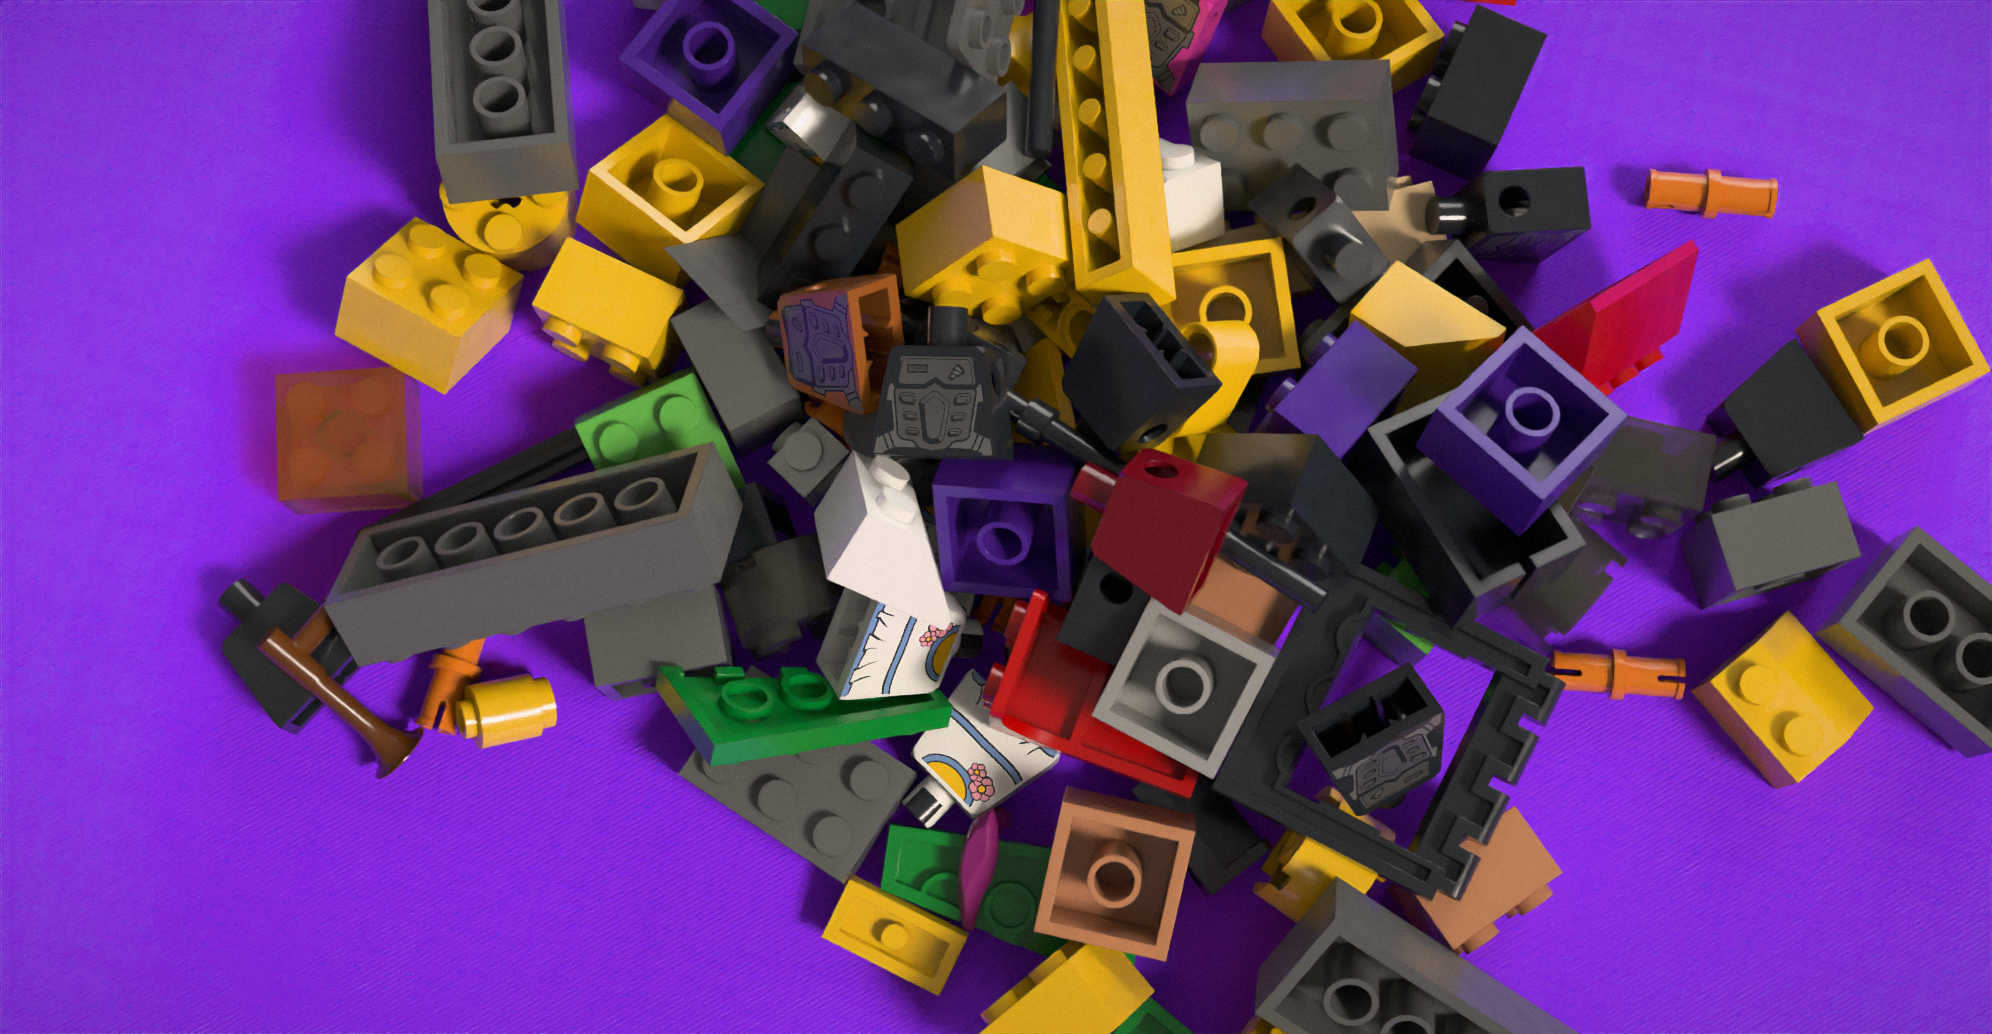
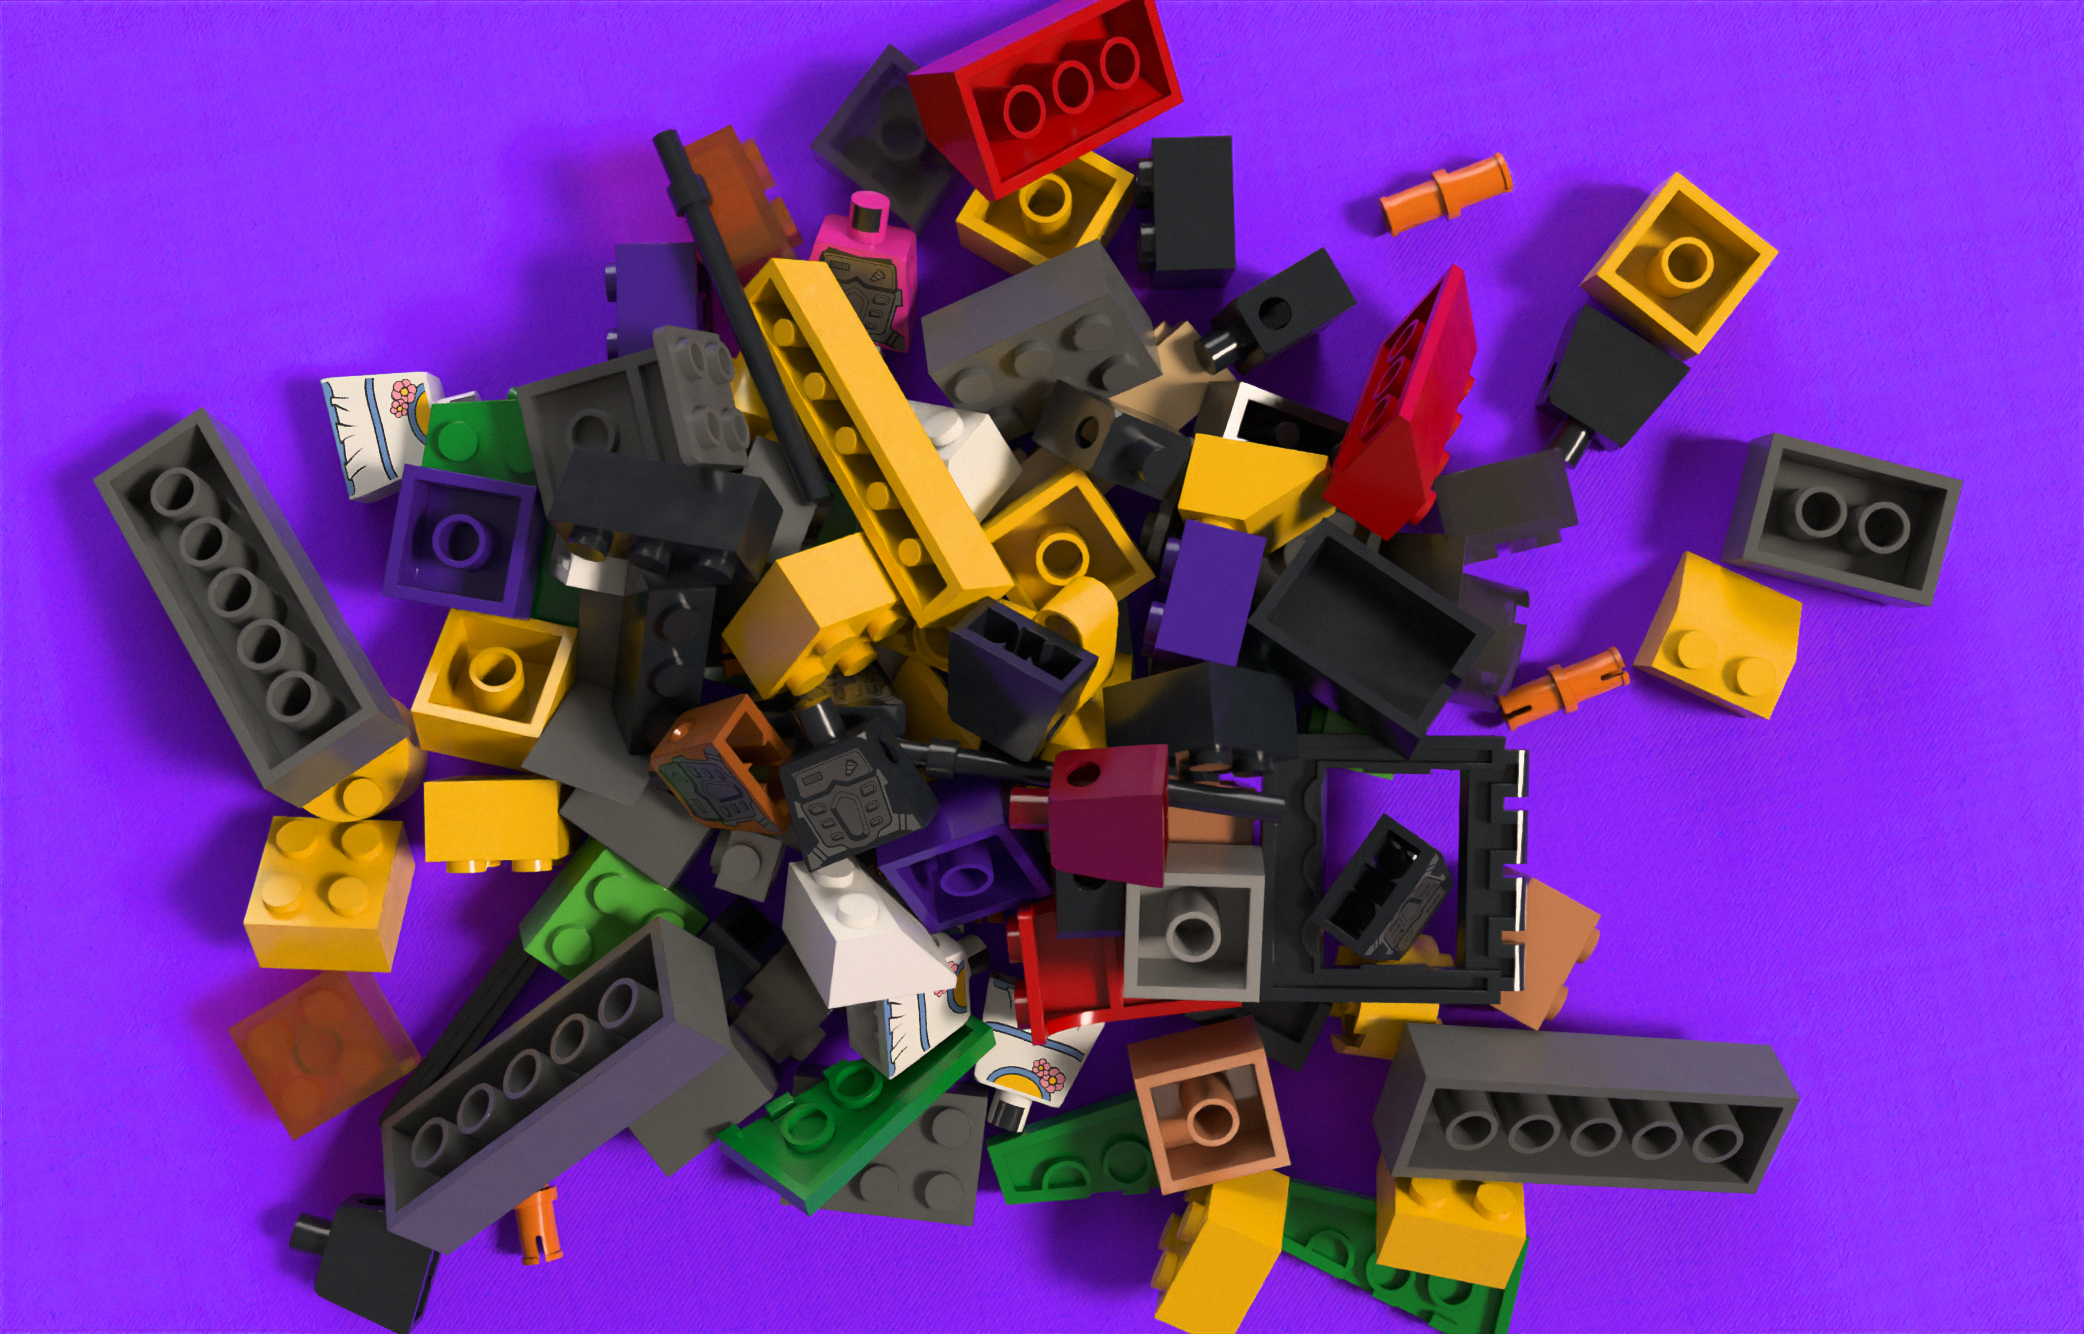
camera: 25 degrees left, 10 degrees up
reddish brown piece [256,594,424,780] -> none
yellow brick [455,673,557,749] -> none
yellow plate [822,874,970,996] -> none
magenta bar [957,806,1012,931] -> none
dark purple brick [1415,325,1628,537] -> none
dark grey brick [1679,477,1861,610] -> none

